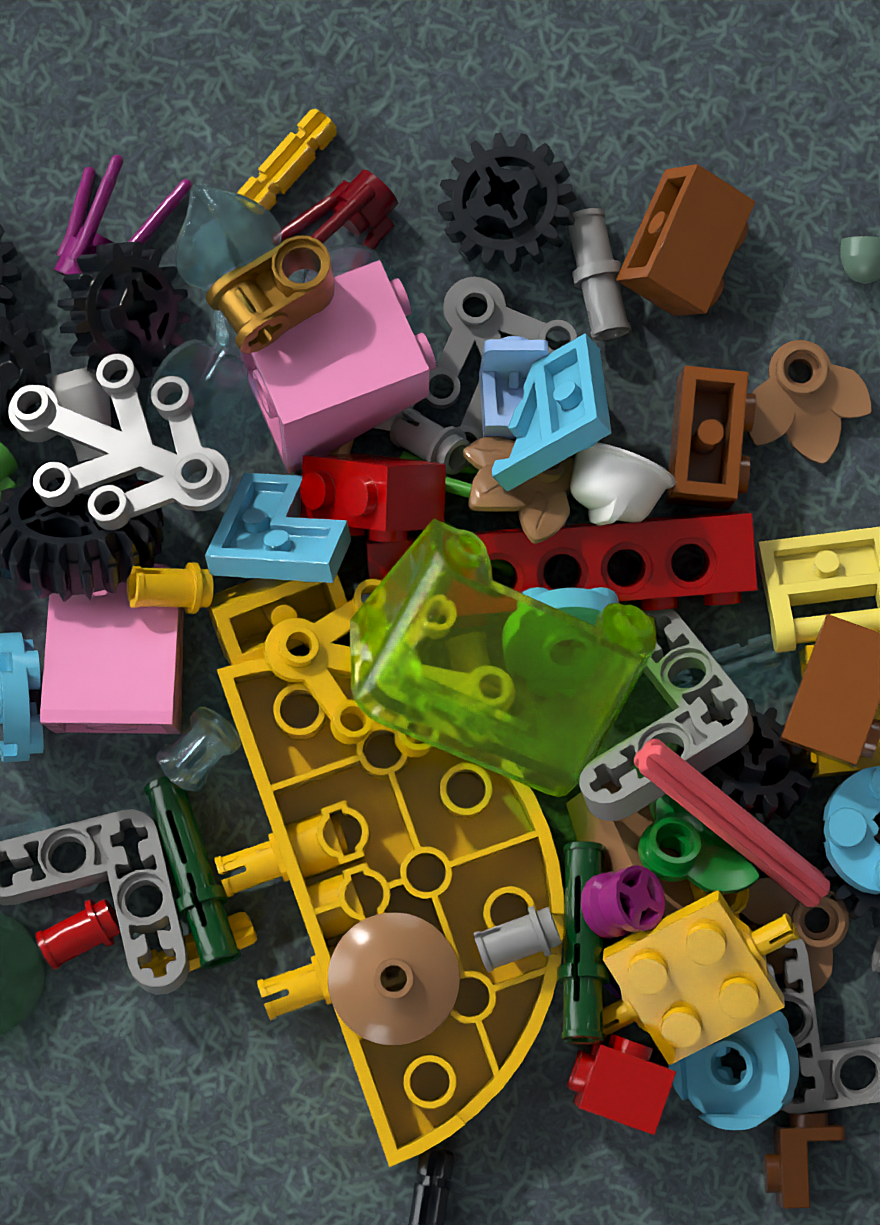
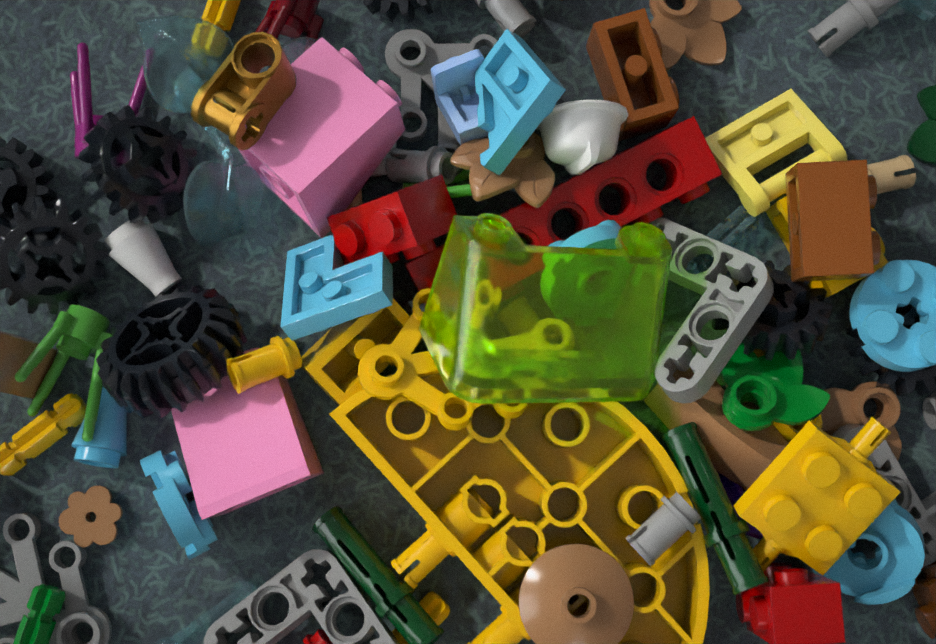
camera: 20 degrees left, 0 degrees up
plant [8,354,232,530] -> none
clear light blue bush [156,707,241,792] -> none
magenta wheel [581,865,665,939] -> none
coral axle [634,739,831,907] -> none

